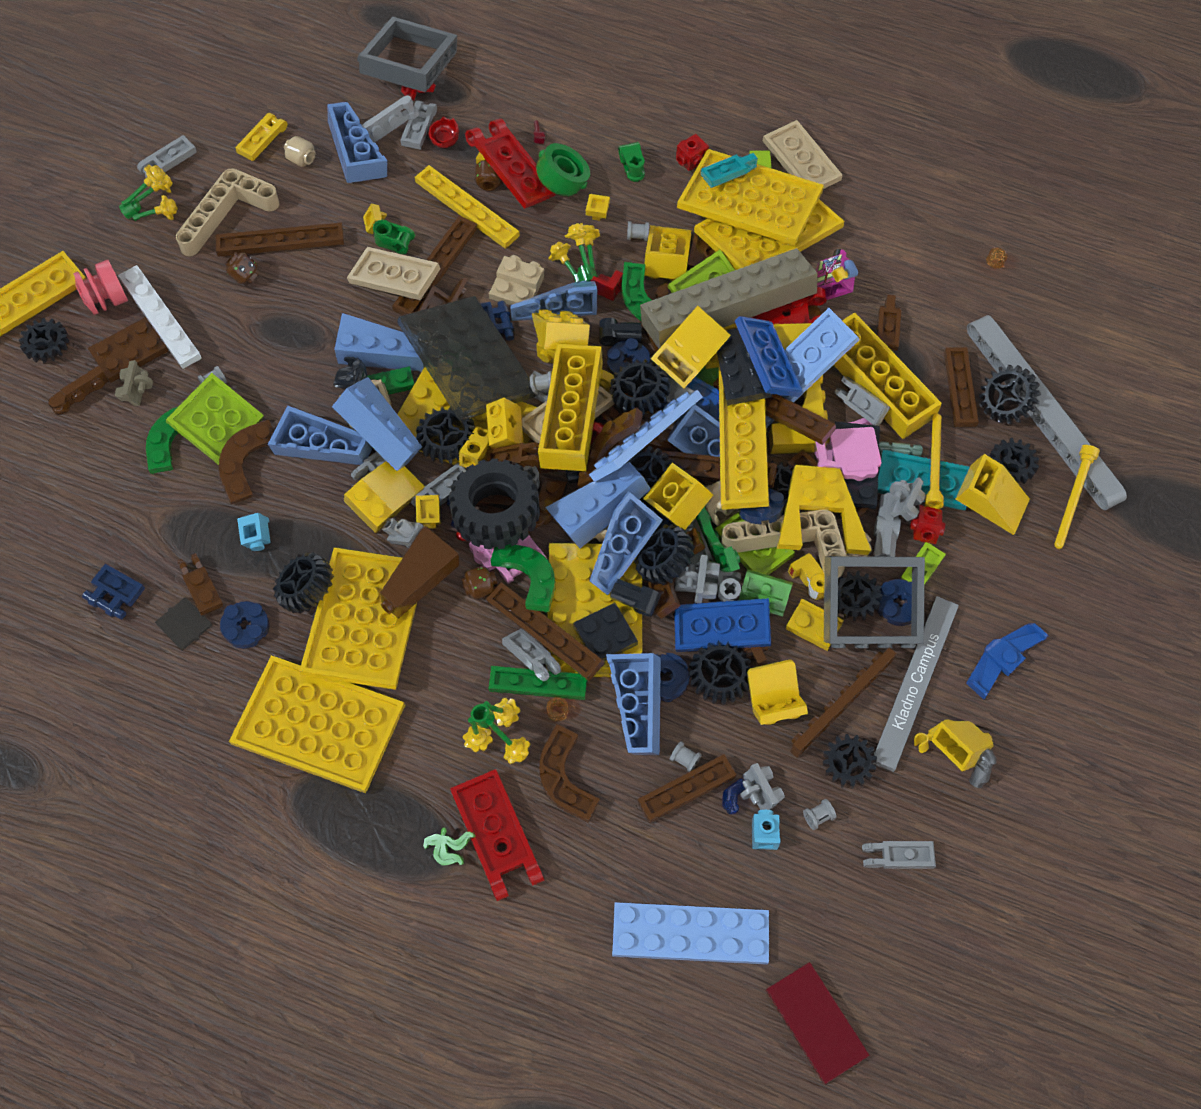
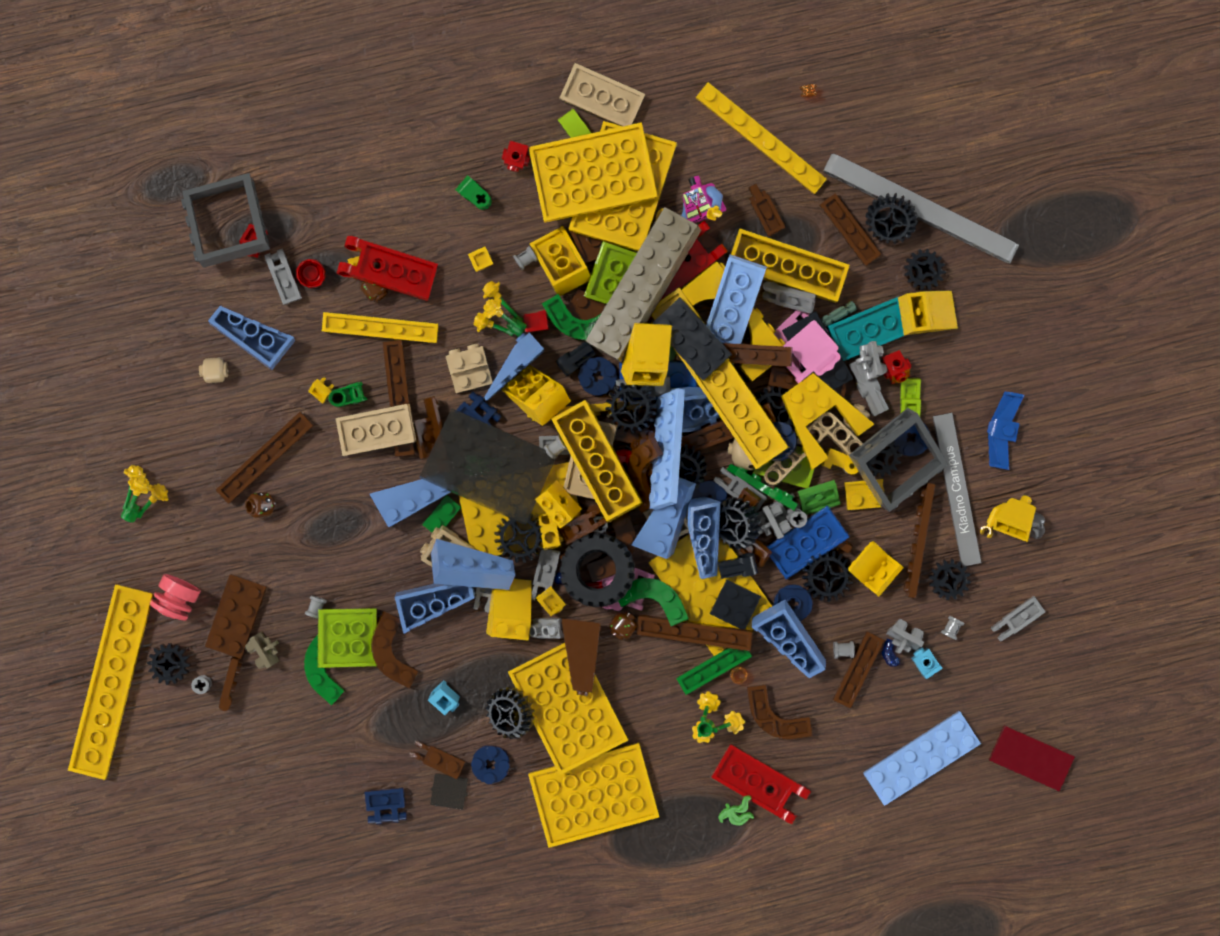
camera: 30 degrees left, 25 degrees up
white plate [118,265,202,369] -> none
light grey plate [137,135,197,177] -> none
tan beam [176,168,279,256] -> none
yellow plate [235,113,288,161] -> none
black hair [333,357,367,390] -> none
light grey plate [362,95,419,143] -> none
light grey hinge [502,629,561,681] -> none
dark red hand [534,120,546,144] -> none
green piece [536,143,590,196] -> none
yellow brick [643,463,713,530] -> none
teal hinge [701,153,758,188] -> none
blue tile [735,316,803,397] -> none
yellow piece [925,413,944,509] -> none
yellow piece [1054,445,1100,549] -> none
none -> light grey bush [191,675,212,694]
none -> yellow plate [696,82,826,194]

